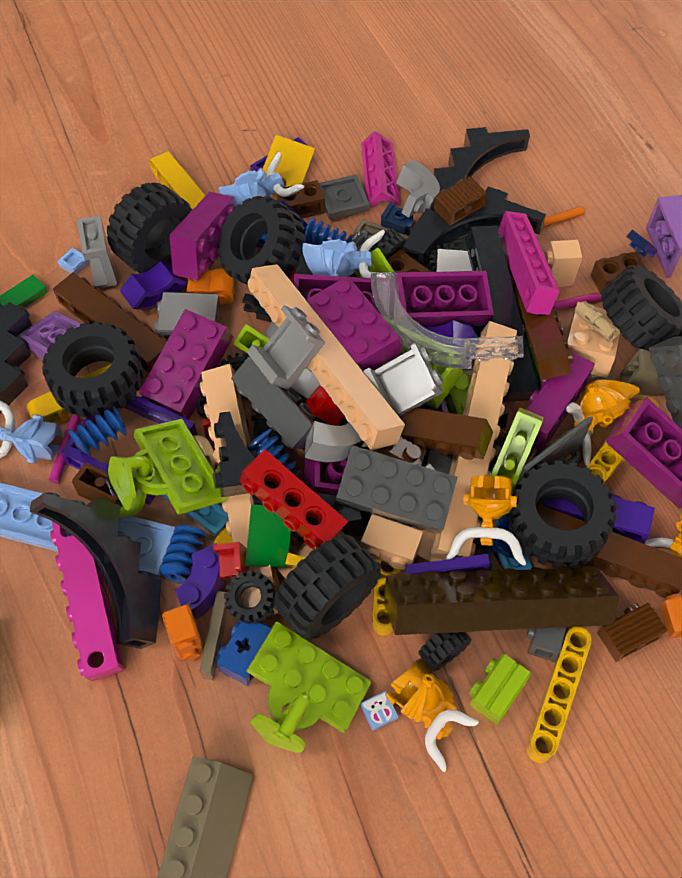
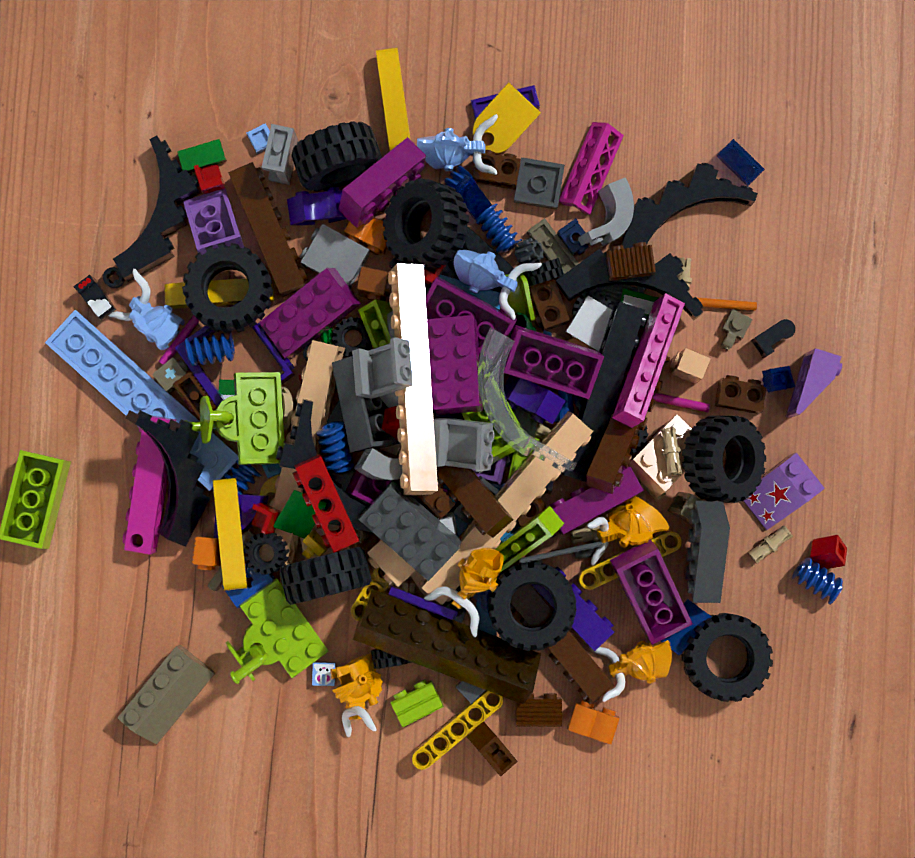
camera: 25 degrees right, 25 degrees up
none -> dark tan brick [152,358,190,394]
none -> red panel [194,164,226,194]
none -> yellow beam [213,478,247,591]
none -> dark orange brick [357,267,392,301]
none -> reddish brown brick [466,721,518,777]
none -> clear blue plate [717,139,765,186]
none -> dark tan plate [720,309,752,350]
none -> black leg [751,319,795,358]

